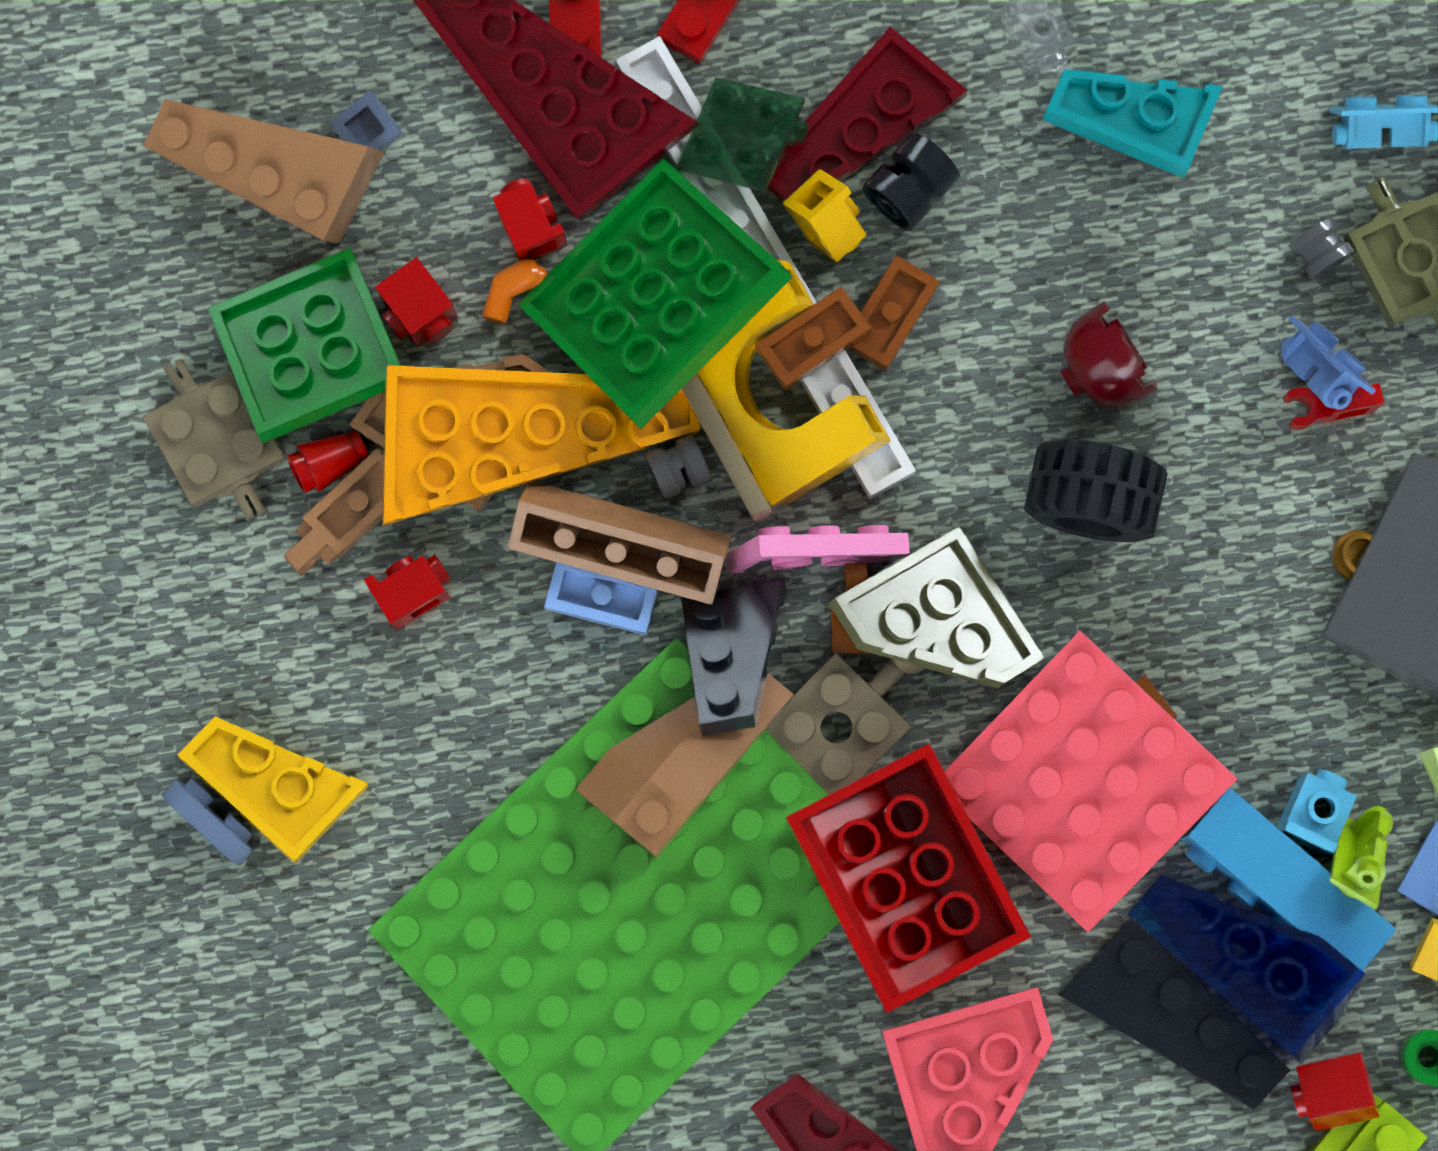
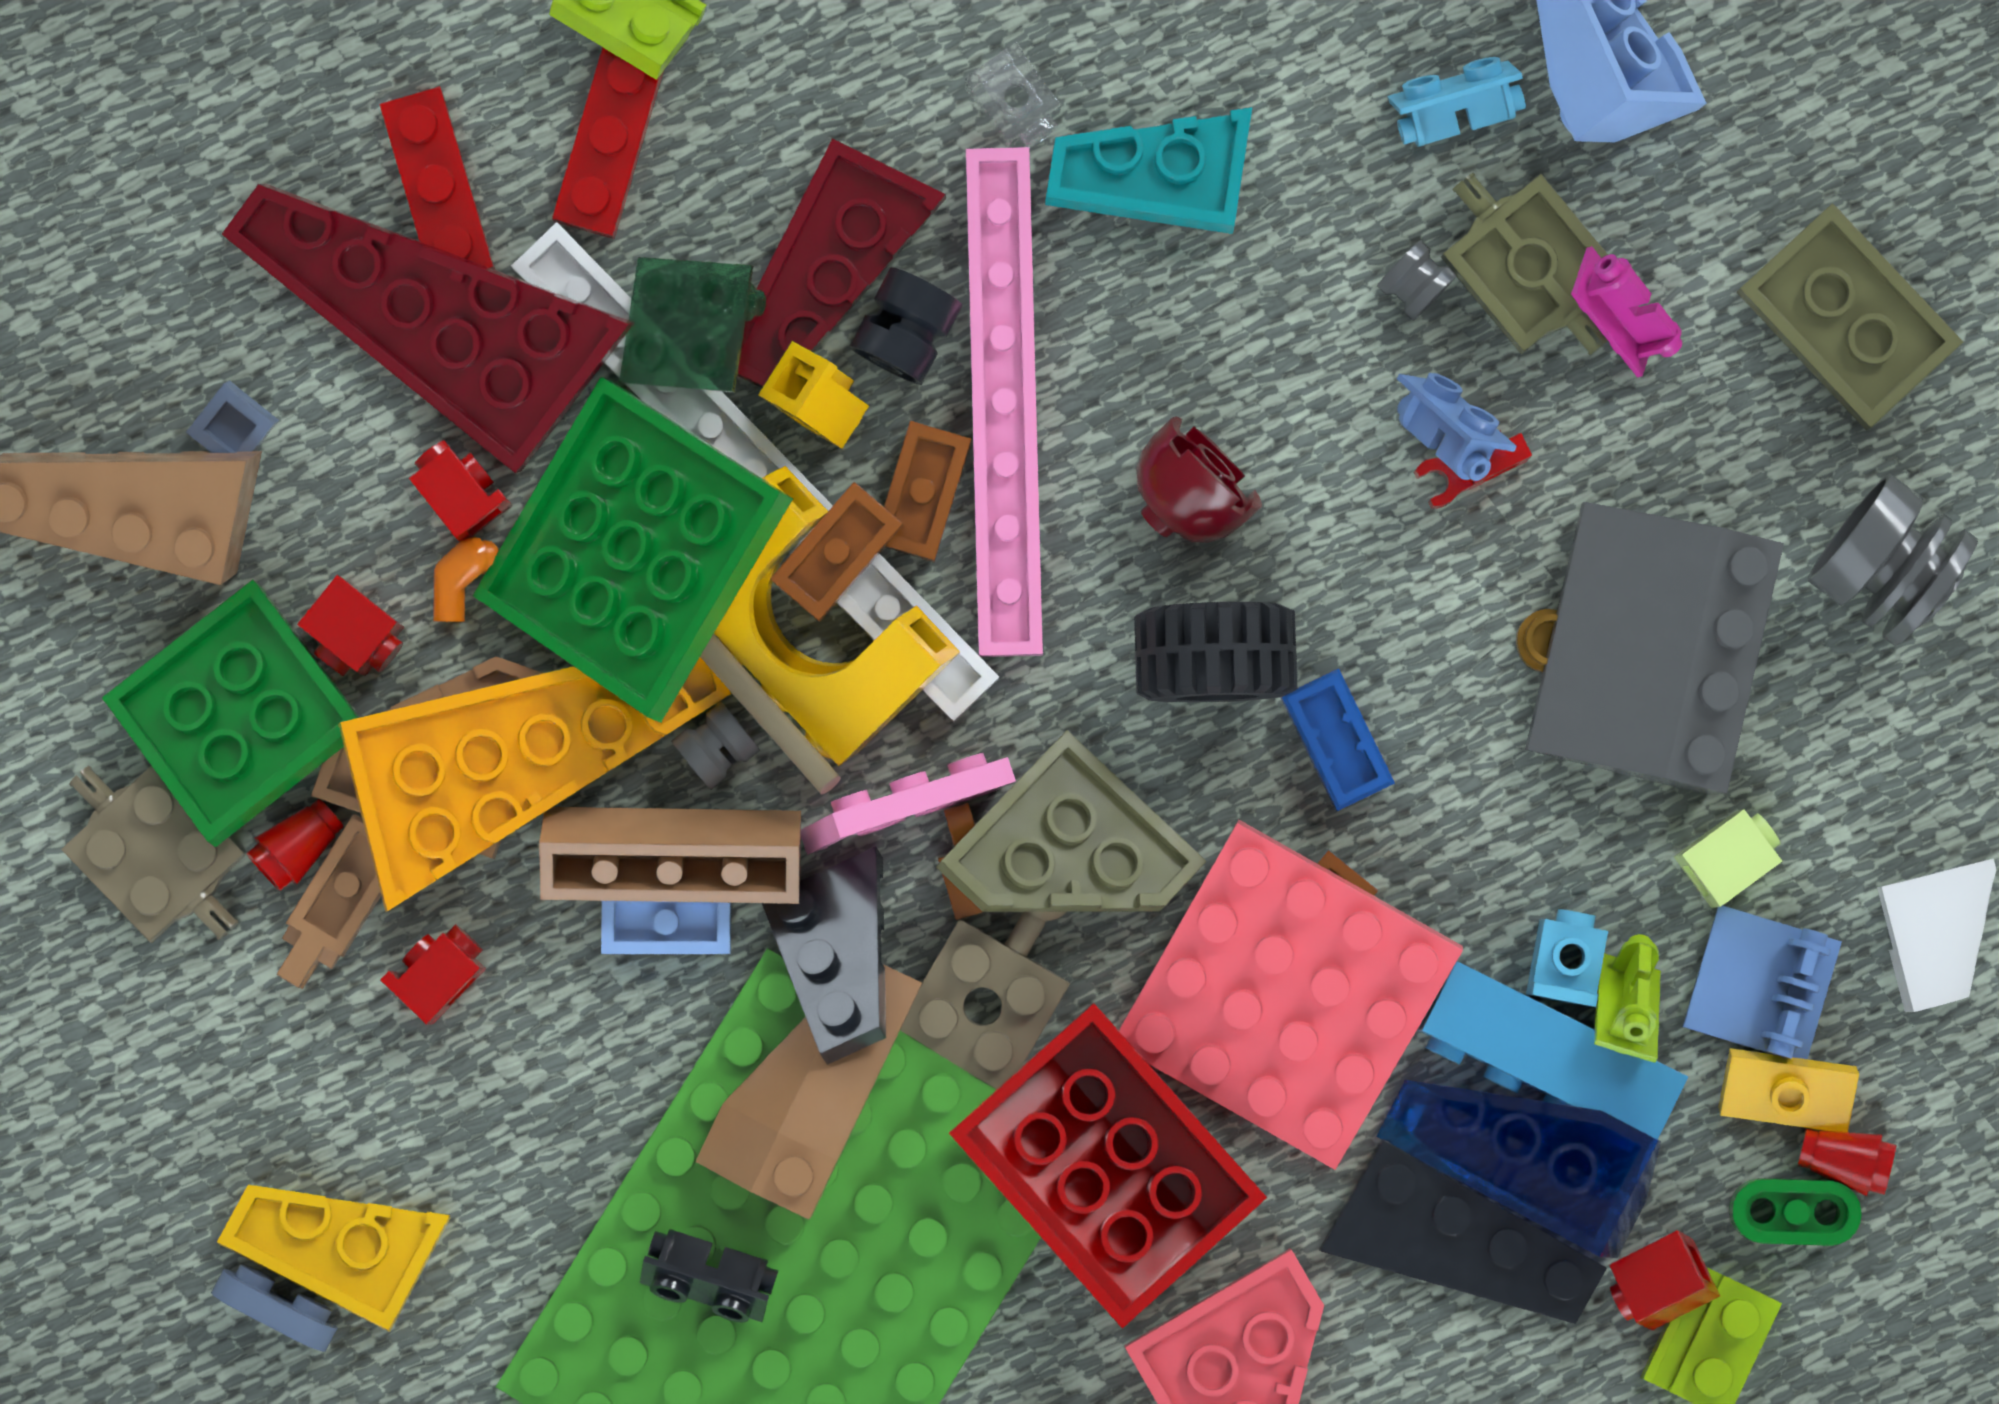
camera: 15 degrees left, 5 degrees up
none -> black hinge [640,1229,779,1323]
none -> bright pink plate [966,147,1043,657]
none -> blue plate [1280,668,1395,812]

